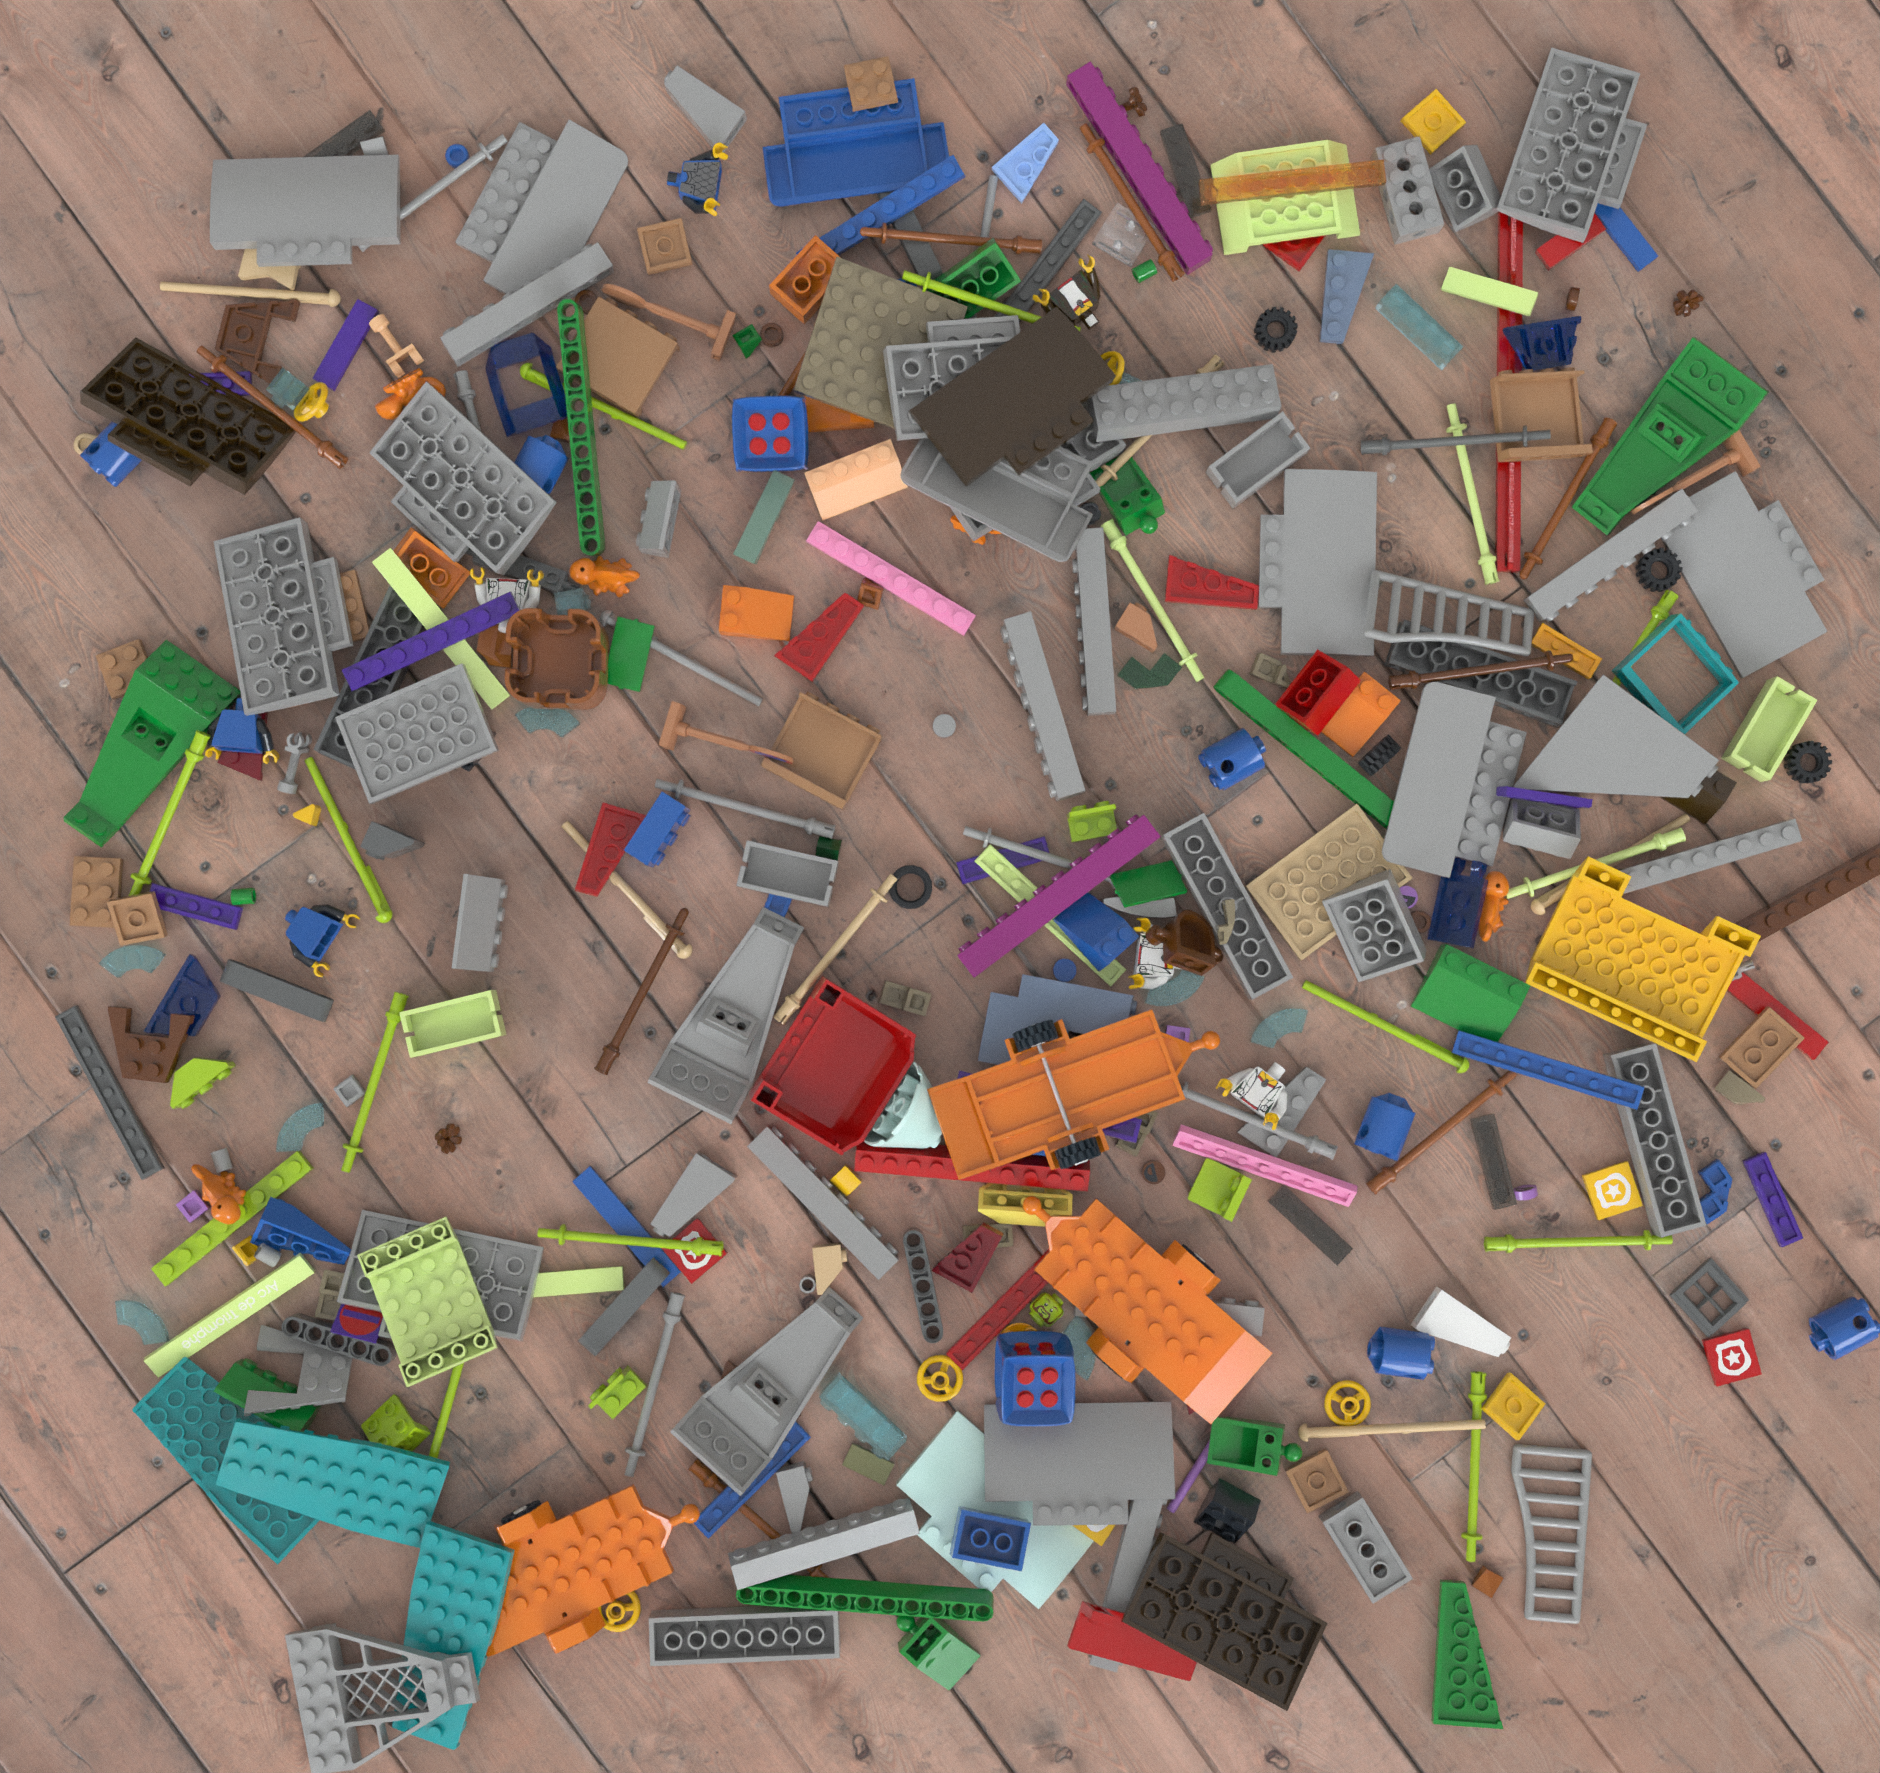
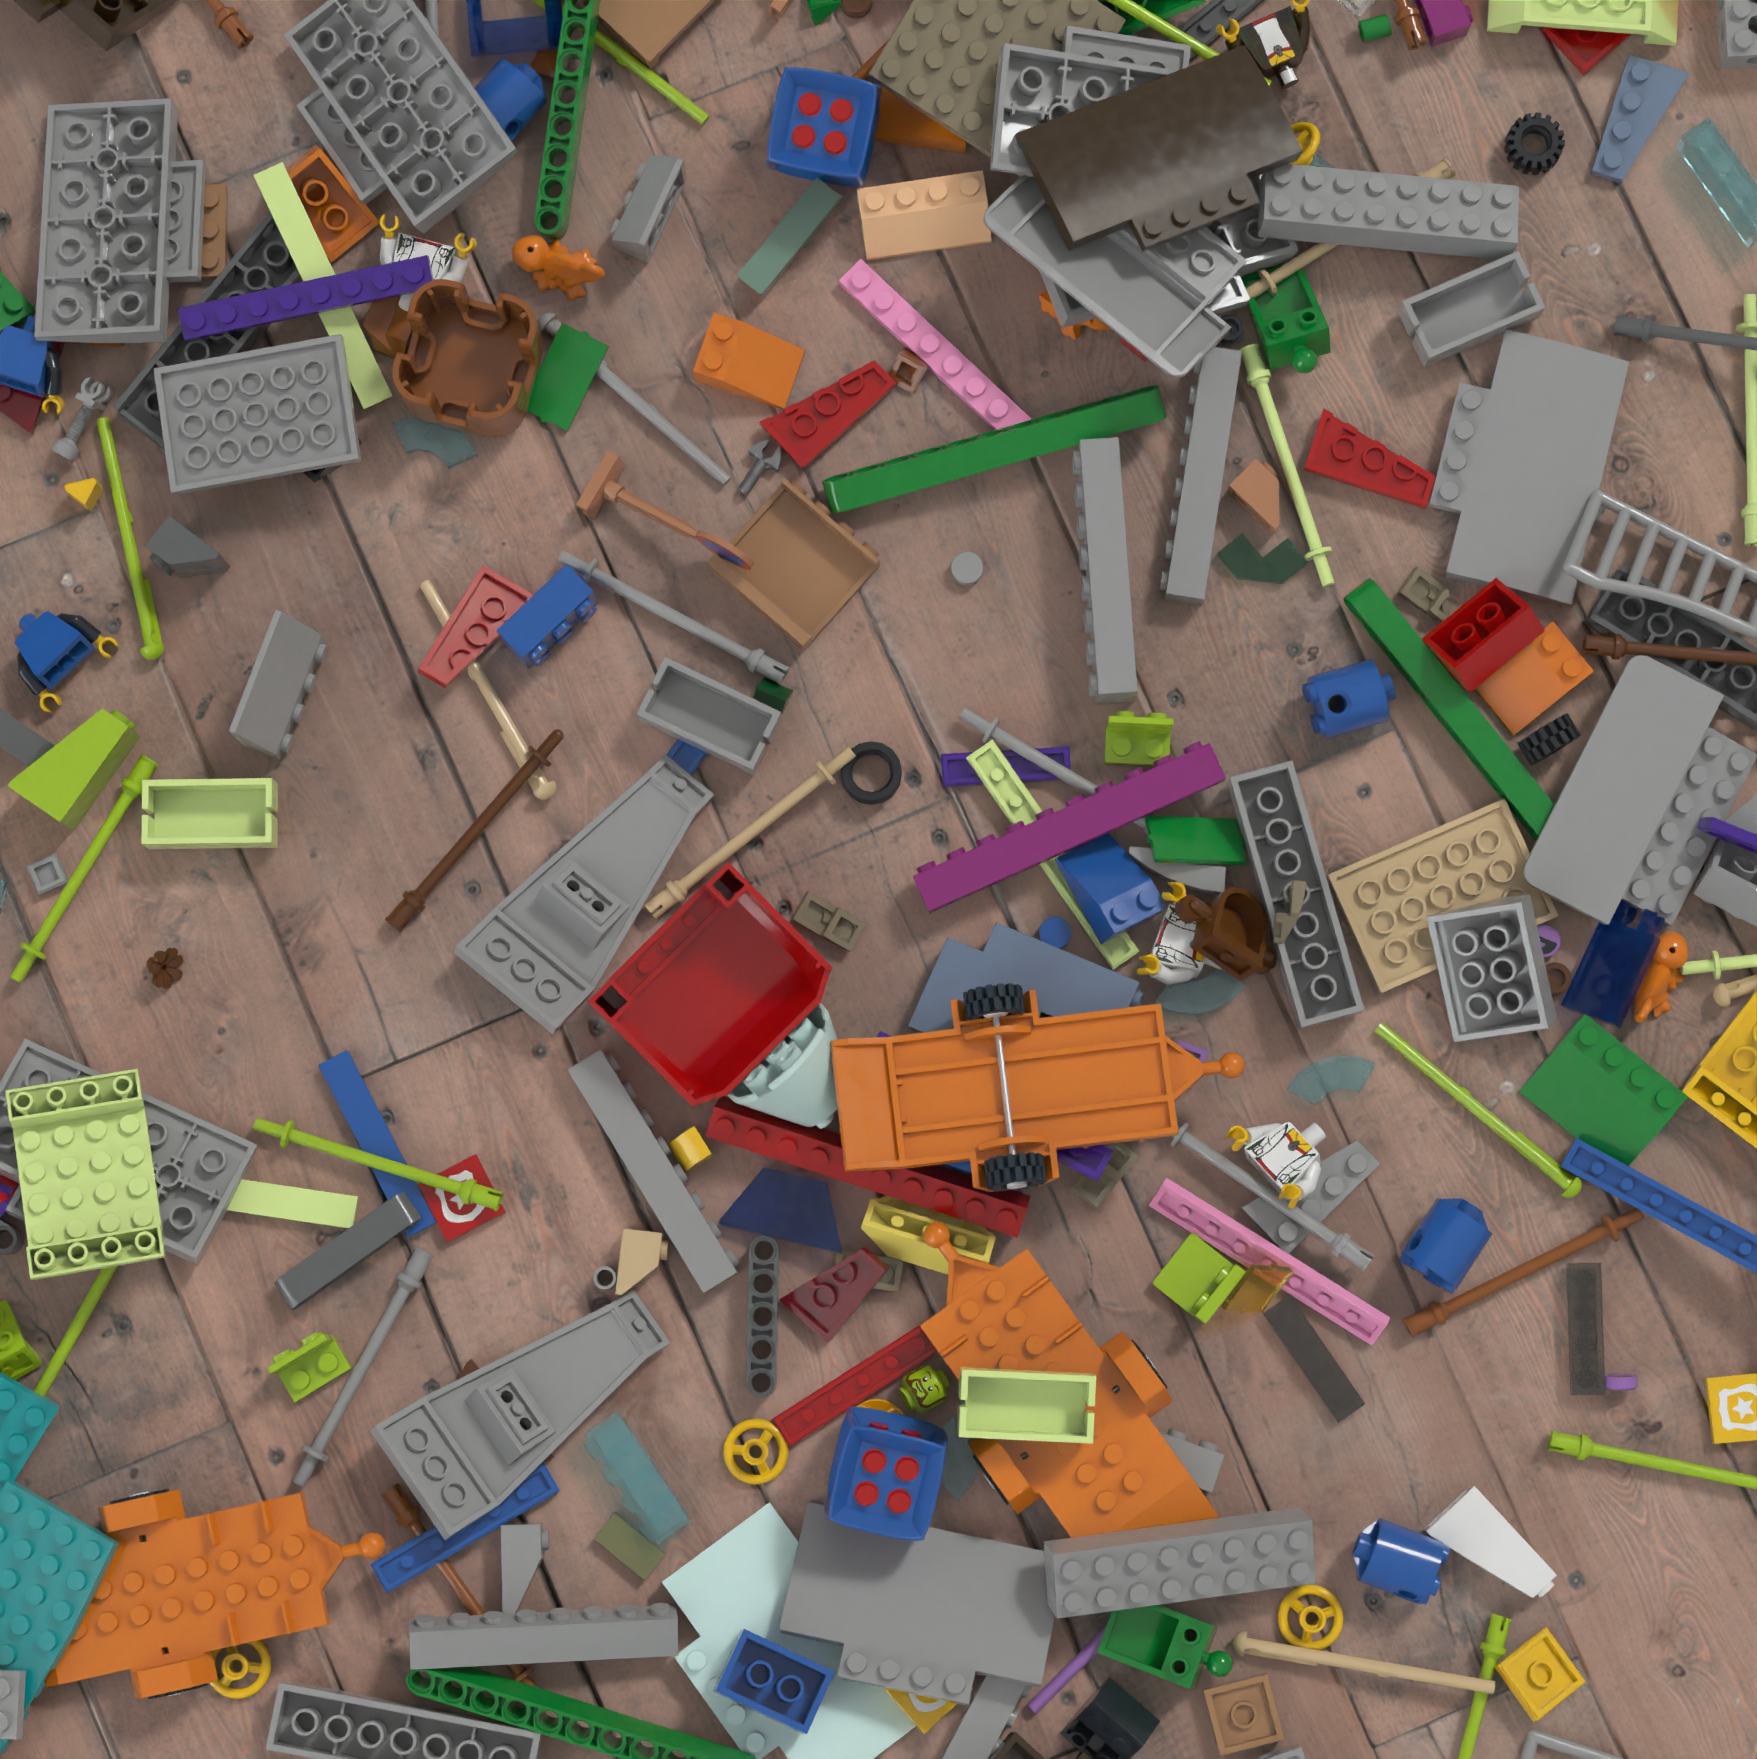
camera: 15 degrees right, 5 degrees down
dark grey plate [465,548,581,596] -> none
clear light blue brick [554,588,591,615] -> none
light grey slope [650,1151,737,1237] -> none
reddish brown tile [1142,1160,1165,1184] -> none
none -> lime slope [7,708,141,831]
none -> clear blue wing [719,1167,843,1254]
none -> flat silver bar [737,439,781,496]
none -> green beam [822,385,1166,513]
none -> yellowish green piece [956,1367,1096,1444]
none -> light grey brick [1044,1507,1315,1619]
none -> clear yellow piece [1221,1263,1293,1314]

